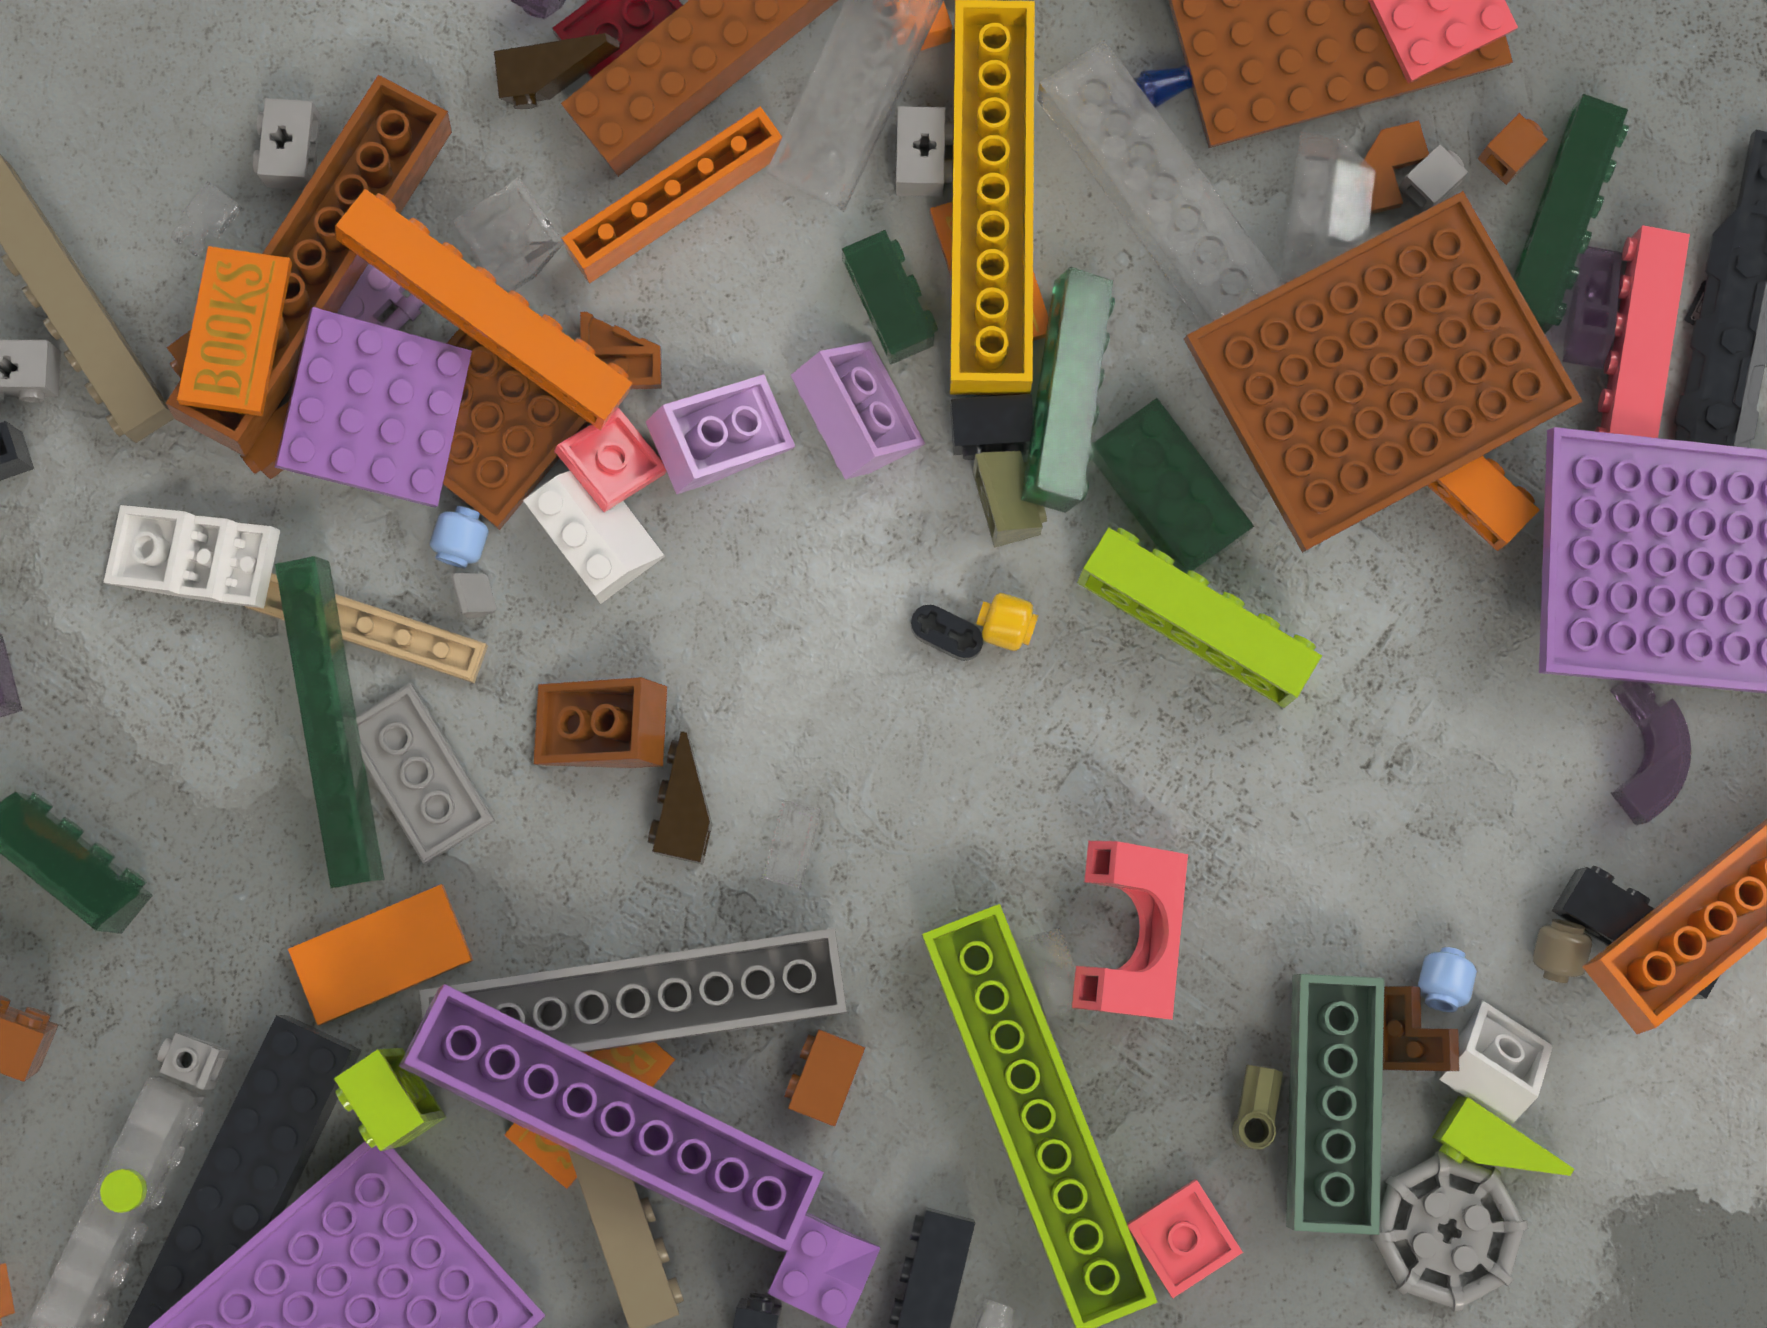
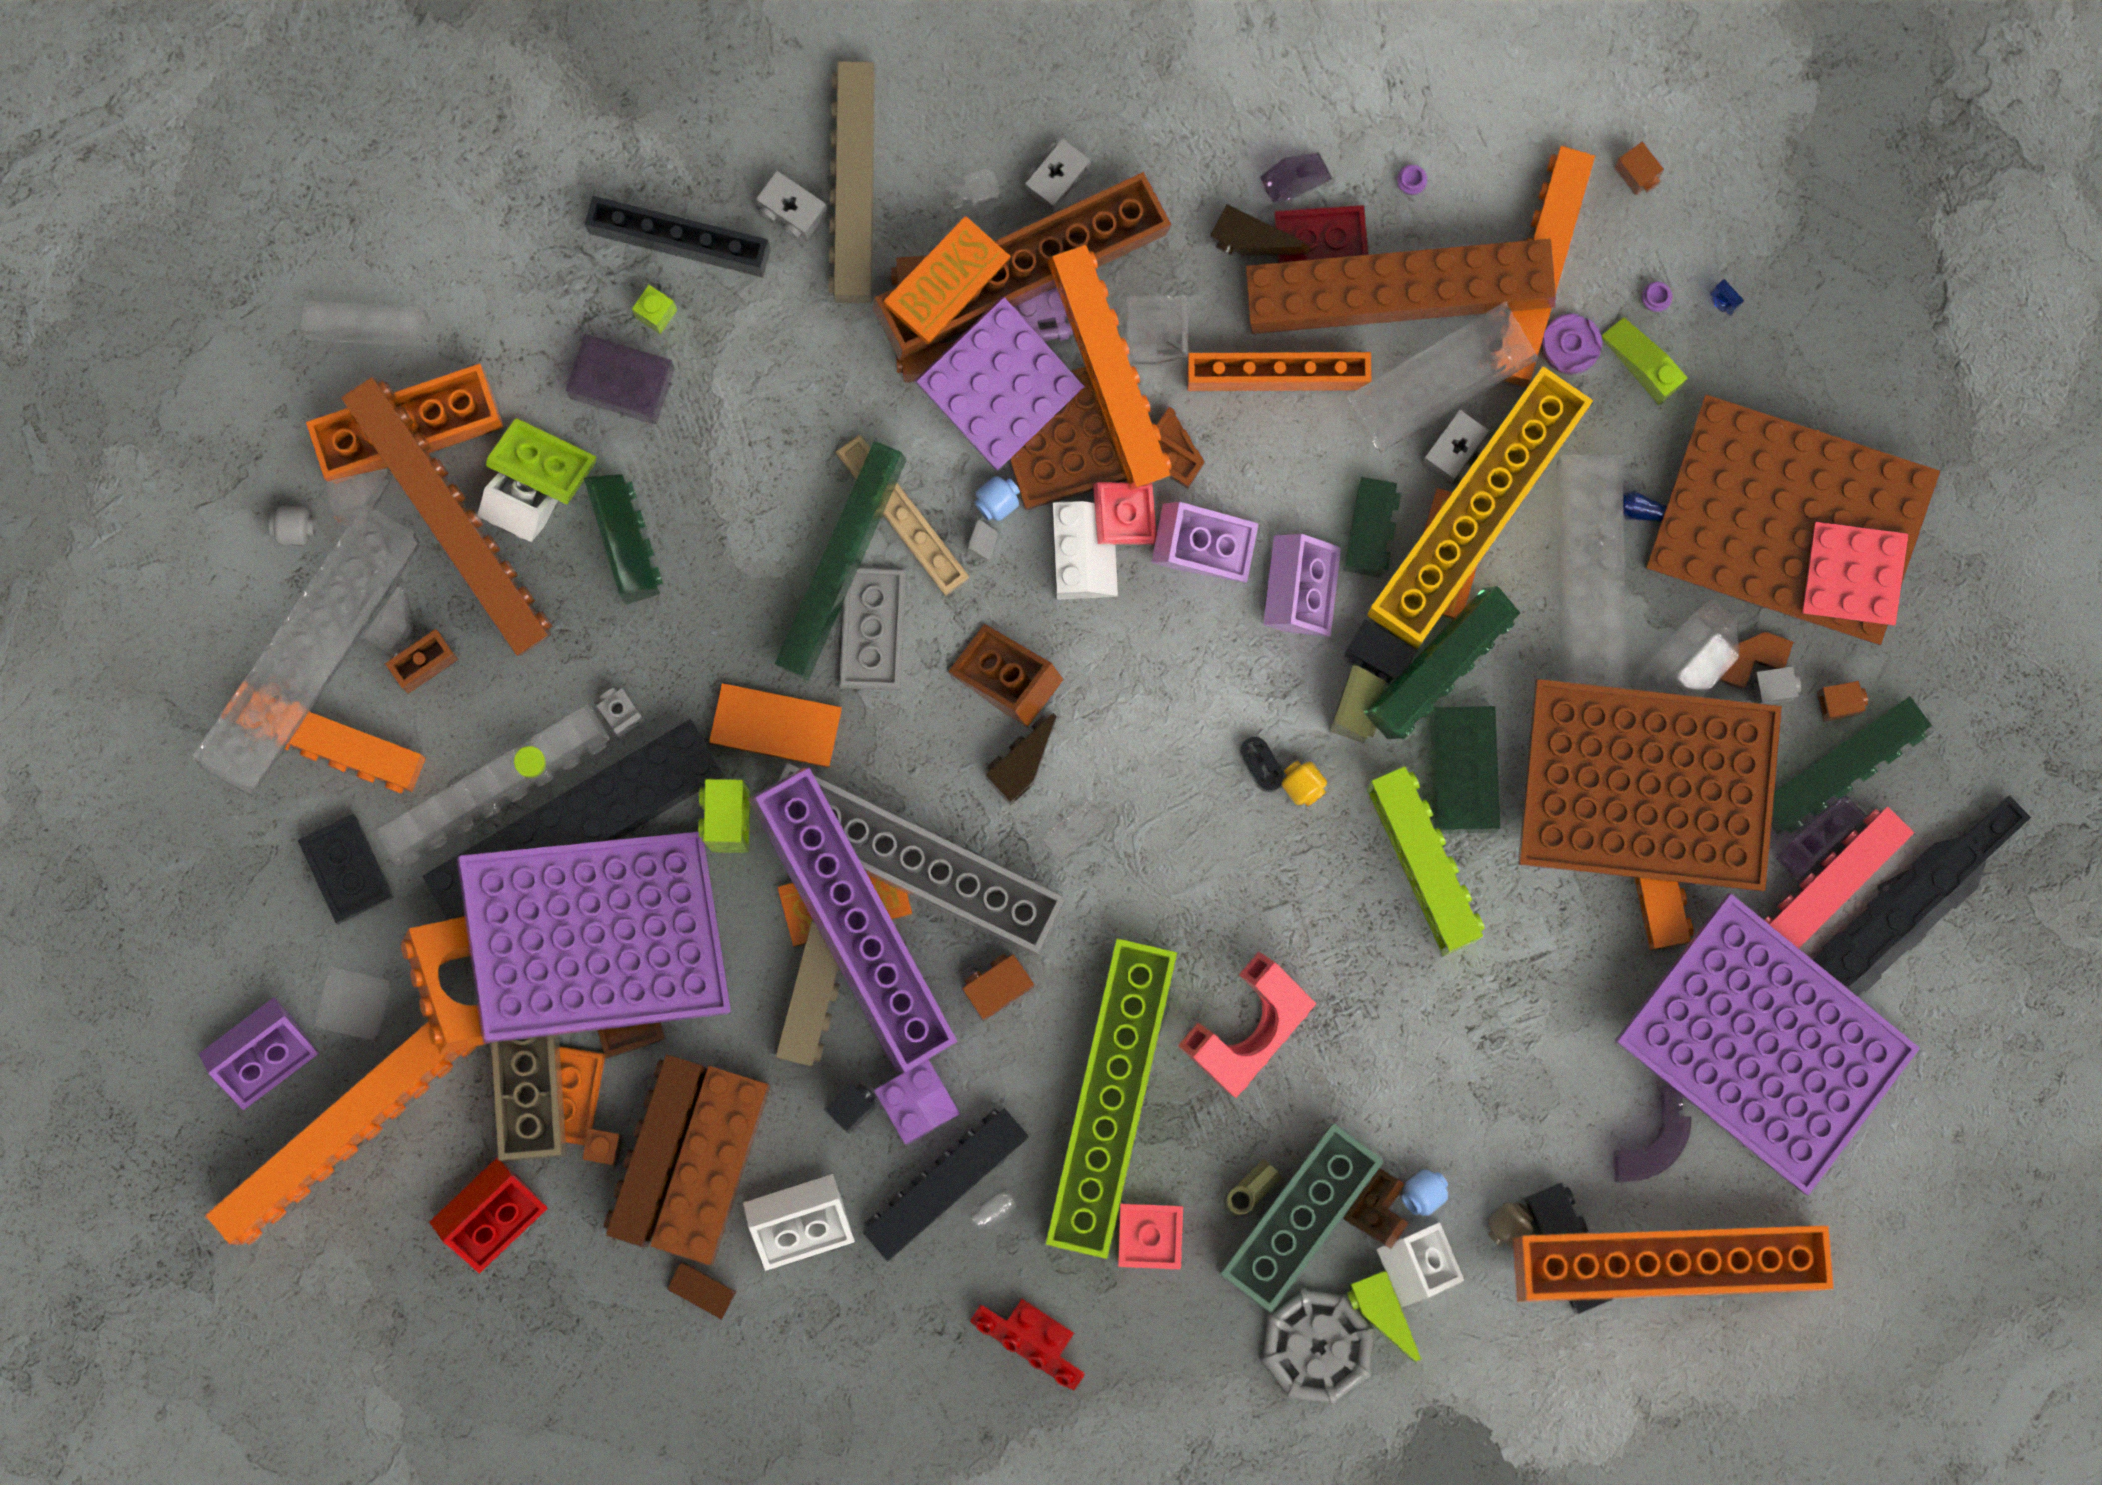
camera: 35 degrees right, 0 degrees up
white slope [103,505,280,608] -> none

